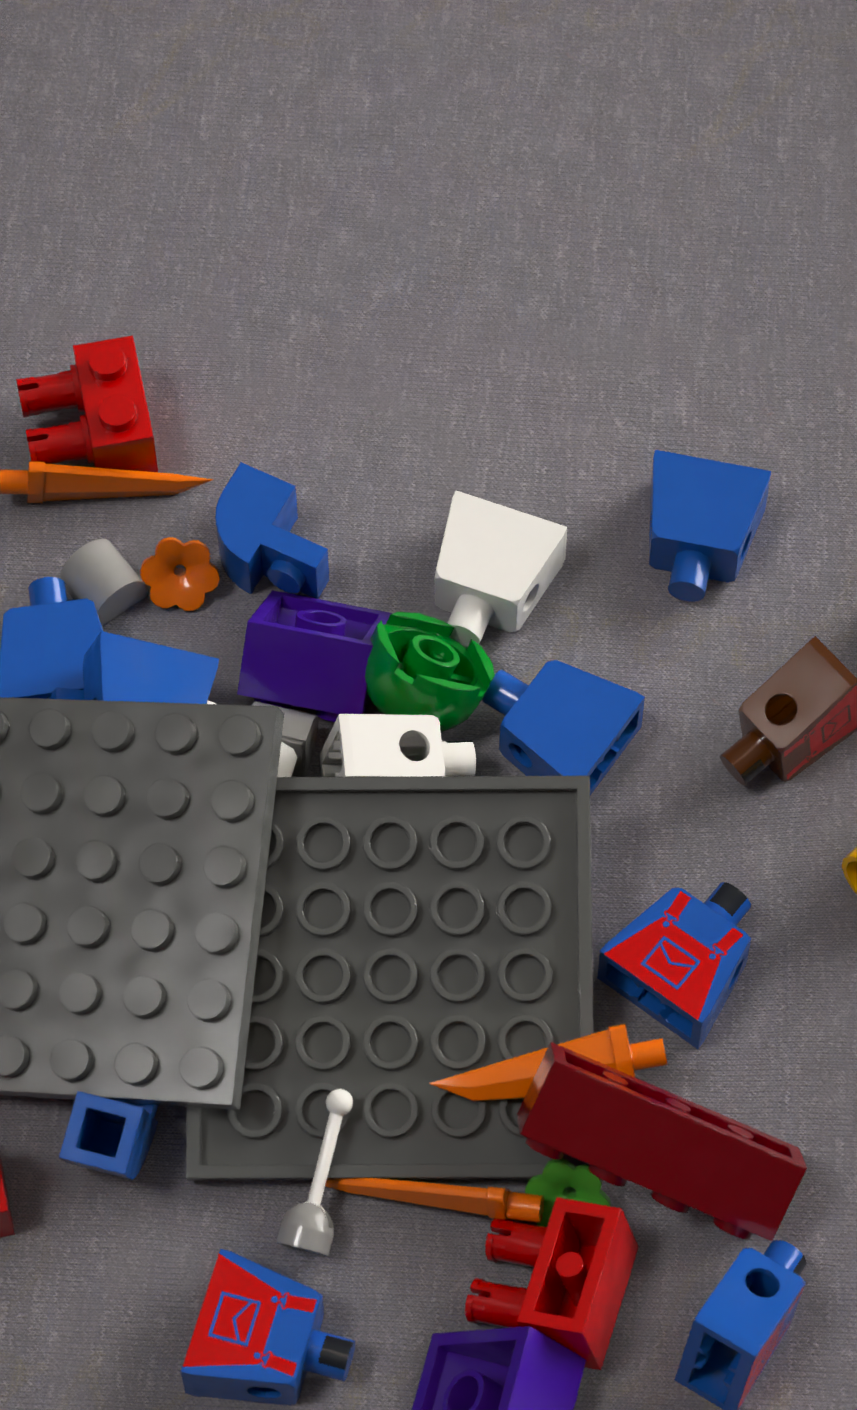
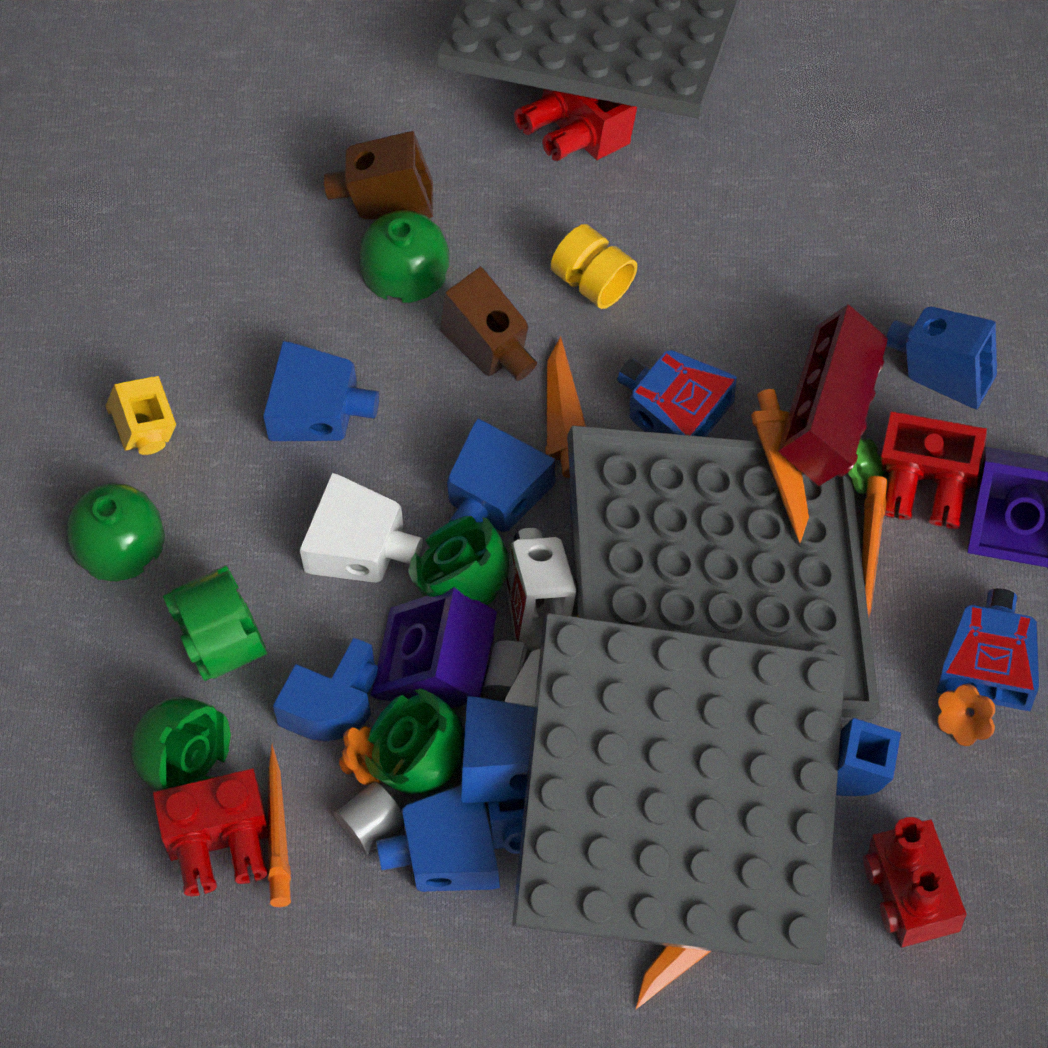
camera: 90 degrees left, 0 degrees up
hinge [275,1089,353,1256] -> none
none -> green cylinder [66,483,165,582]
none -> yellow brick [106,376,176,455]
none -> green cylinder [131,696,231,791]
none -> green brick [163,565,268,681]
none -> green cylinder [365,689,465,794]
none -> orange bar [545,336,586,478]
none -> orange plant [938,684,995,746]

